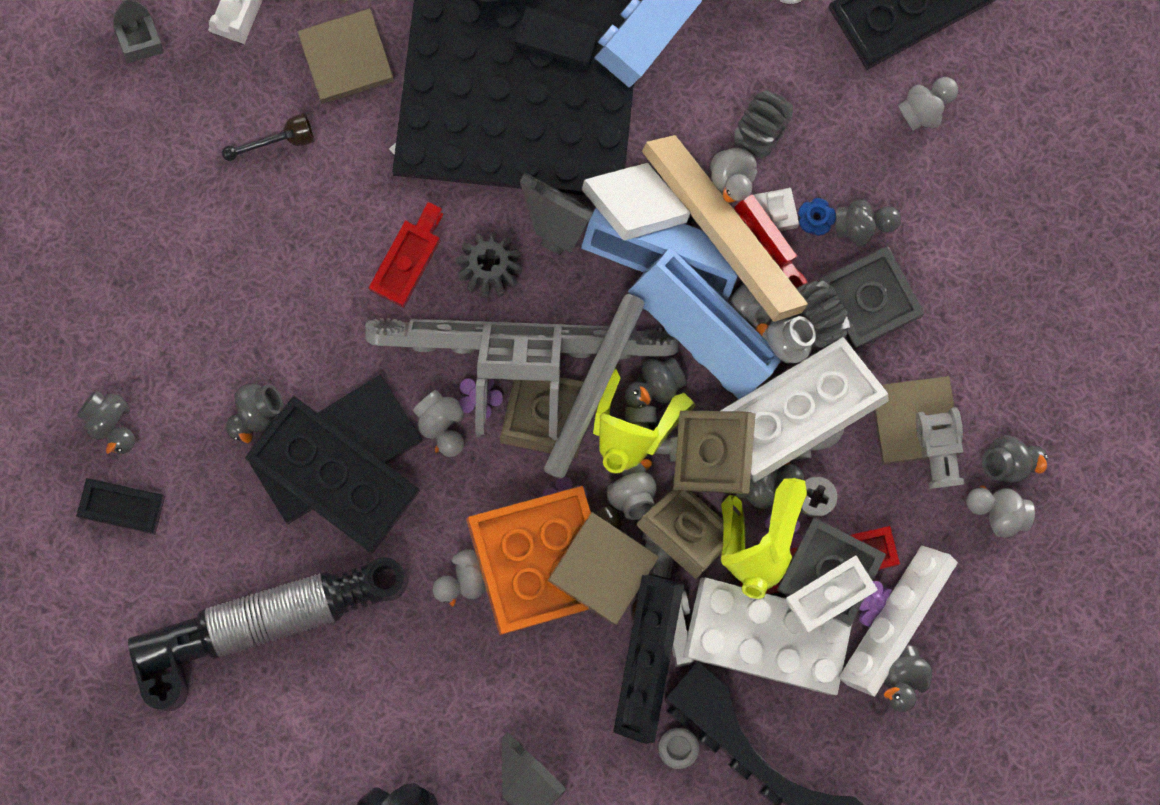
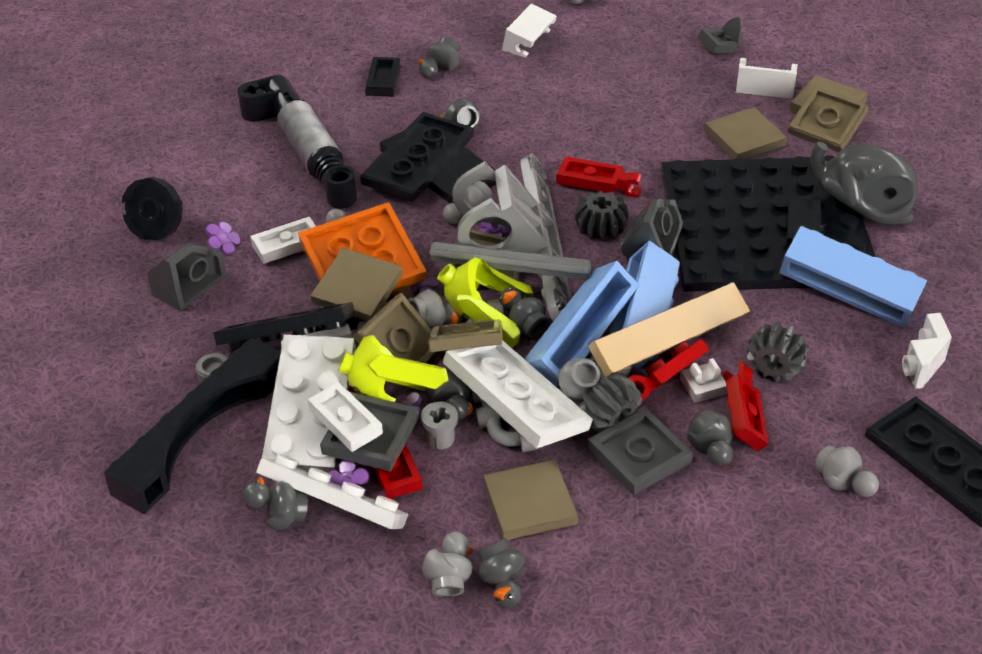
camera: 85 degrees right, 35 degrees down
hinge [222,113,315,161] -> none
white tile [582,163,690,241] -> none
light grey animal [710,148,758,203] -> none
blue plate [798,198,836,236] -> none
light grey connector [916,407,964,489] -> none
none -> medium lavender plant [205,222,240,255]
none -> white plate [250,217,316,264]
none -> white hinge [502,4,557,57]
none -> red plate [723,361,769,451]

